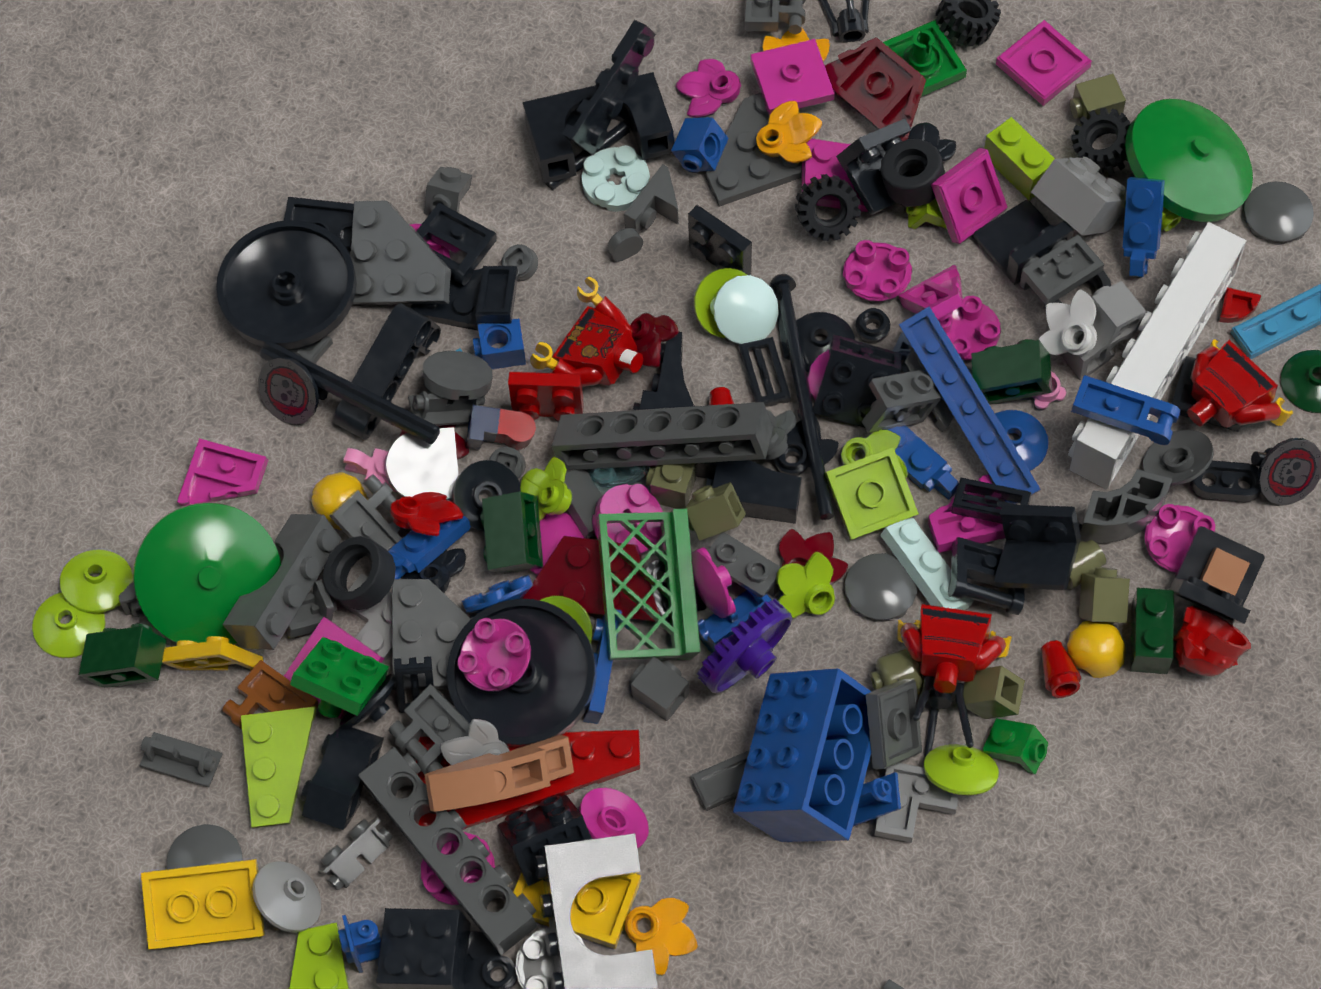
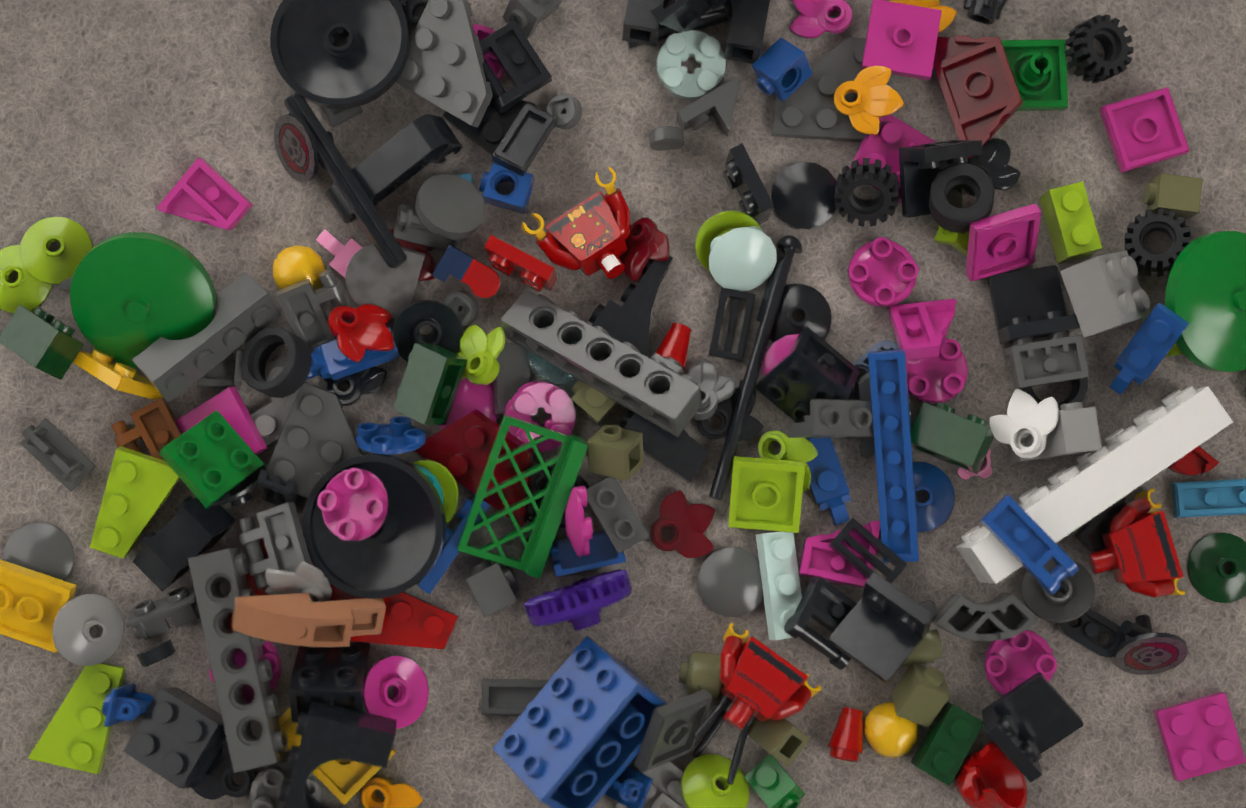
camera: 20 degrees right, 20 degrees up
lime plate [776,552,835,618] -> none
black plate [855,308,891,342] -> none
nougat tile [1200,547,1250,595] -> none
none -> black tile [137,639,176,667]
none -> black dish [771,161,837,230]

